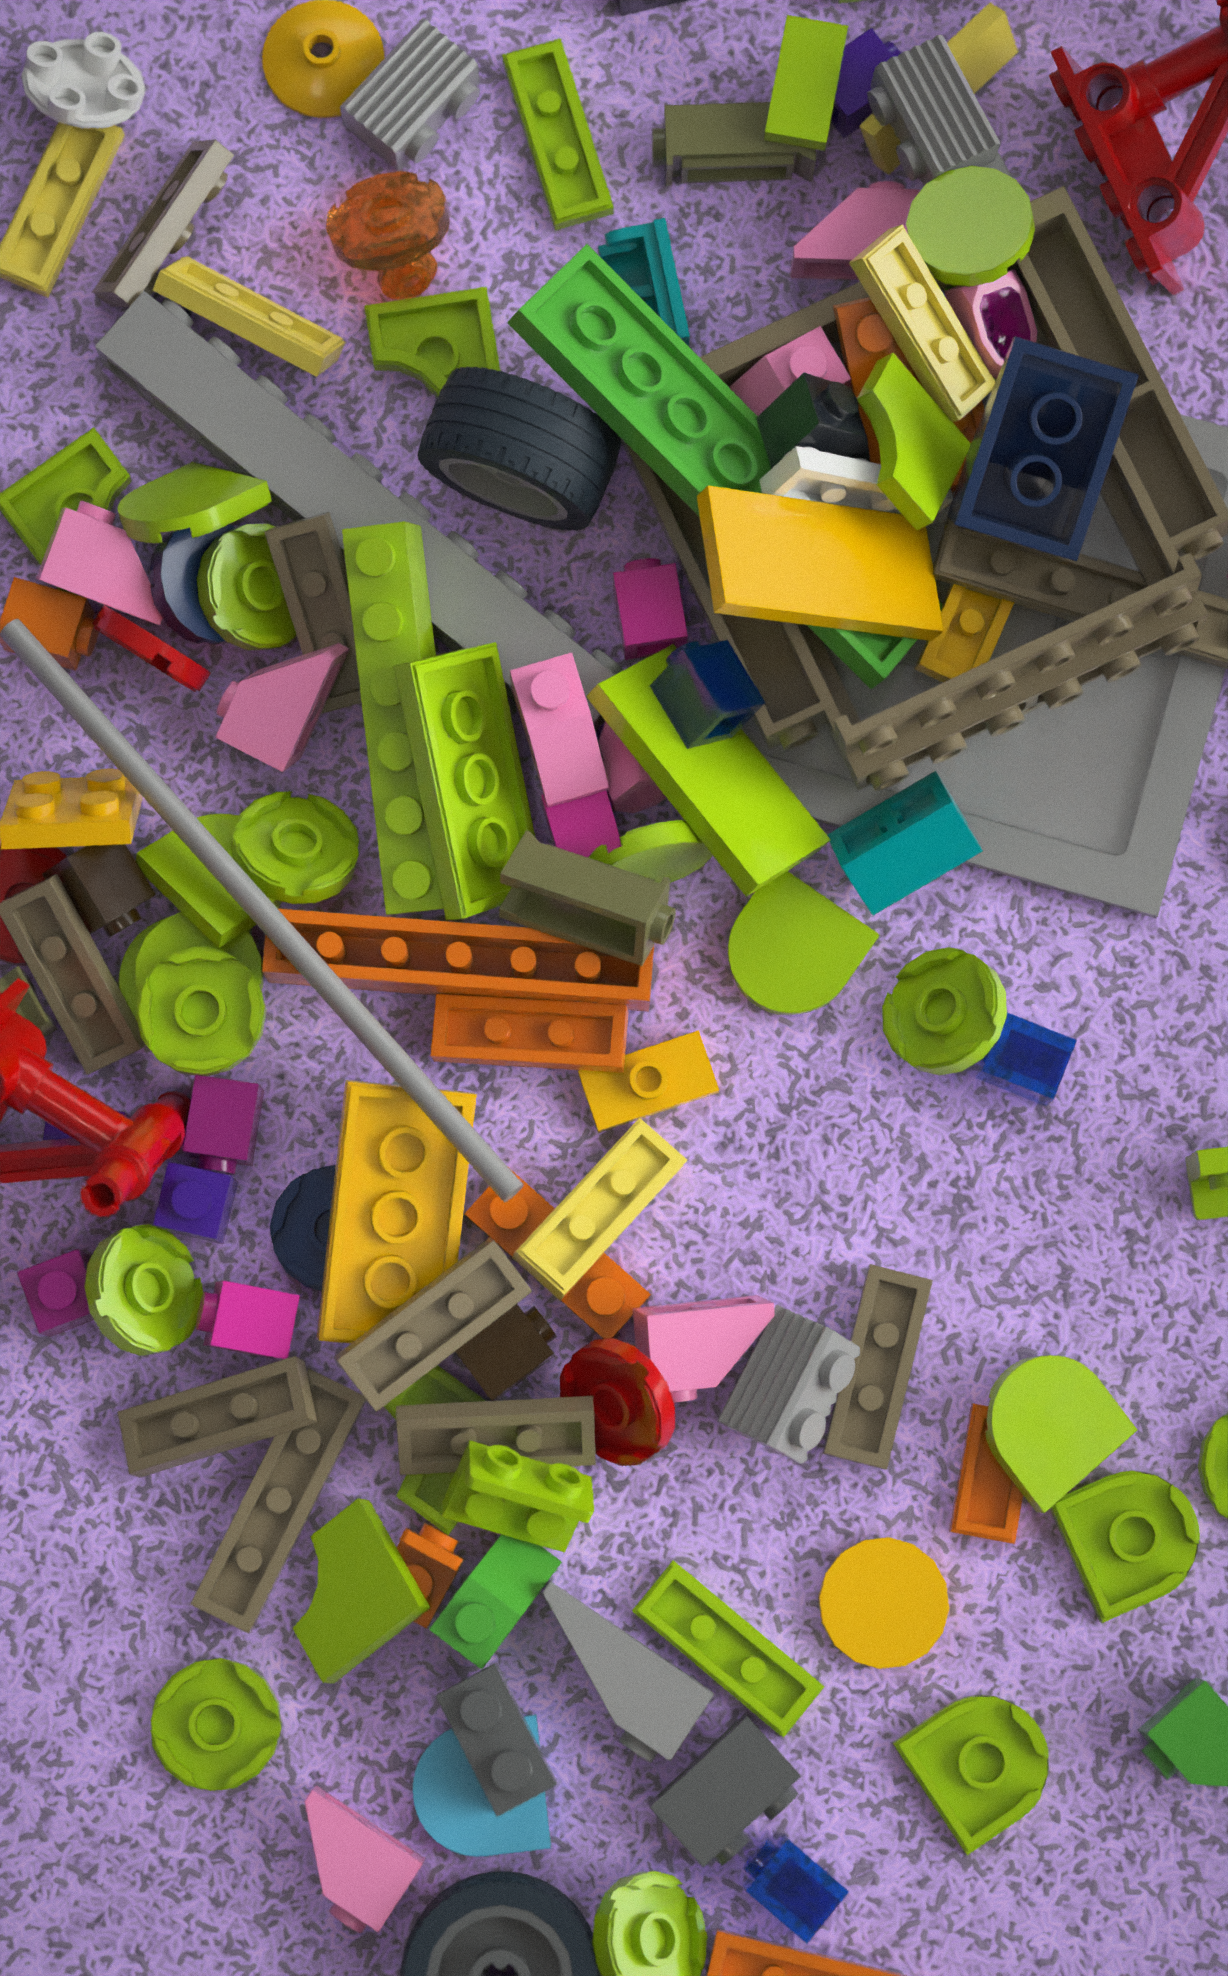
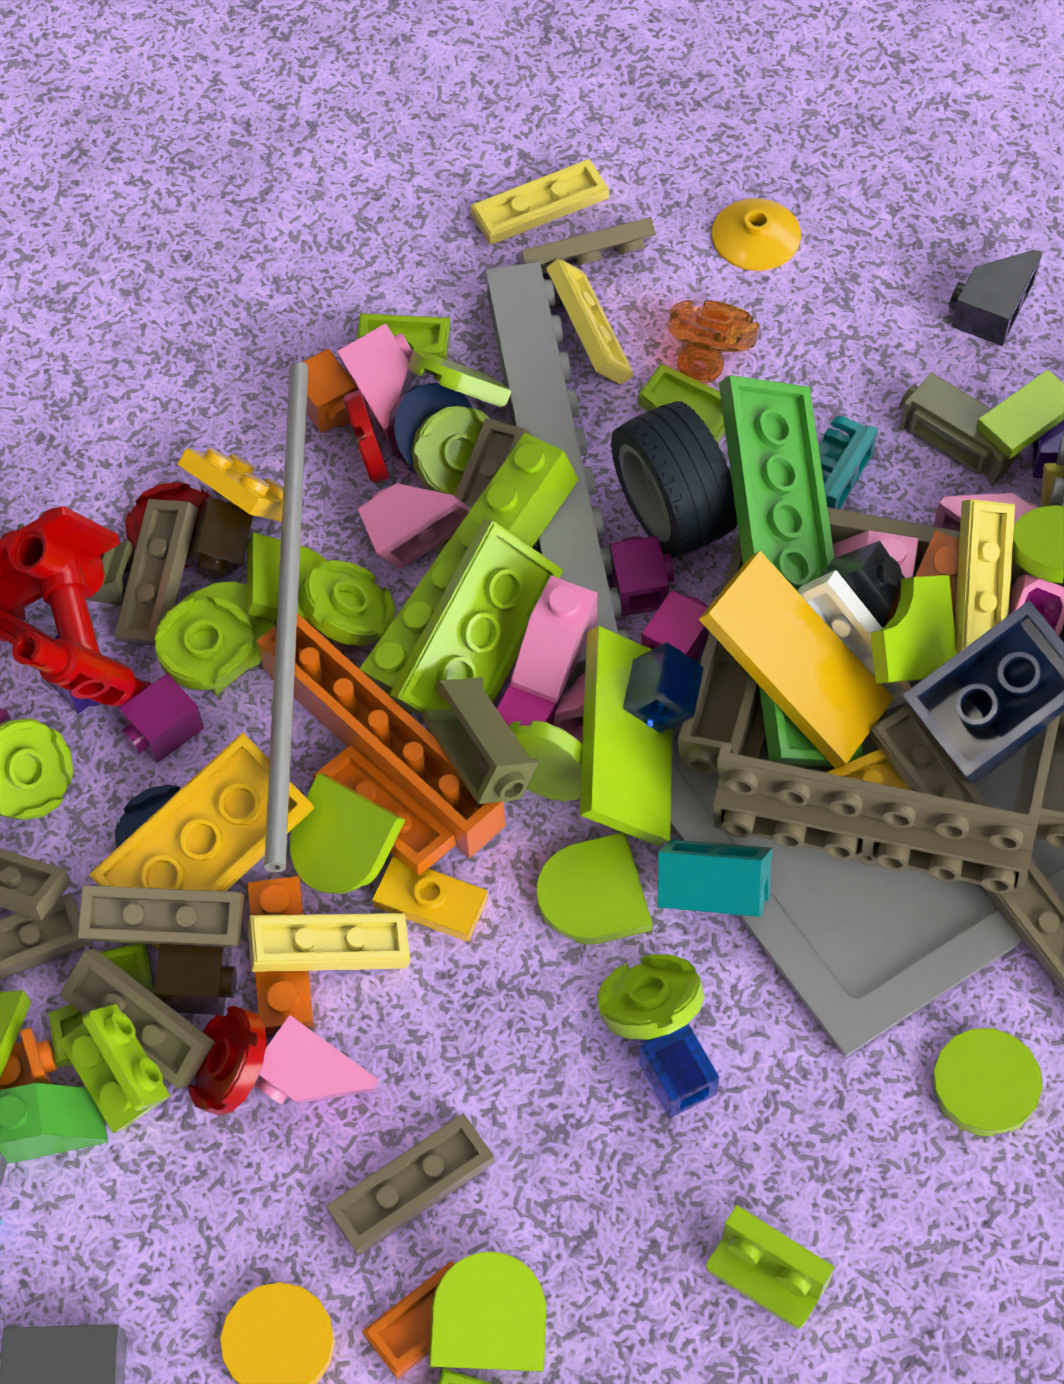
camera: 45 degrees right, 20 degrees down
white dish [21,32,145,128] -> none
dark purple brick [153,1162,238,1244] -> none
dark pink brick [196,1280,300,1360] -> none
light grey brick [340,18,480,171] -> none
lime tile [502,38,614,231] -> none
light grey slope [543,1581,714,1763] -> none
lime tile [632,1560,825,1738] -> none
light grey brick [717,1305,860,1464] -> none
none -> lime tile [290,773,405,895]
none -> magenta brick [610,536,674,617]

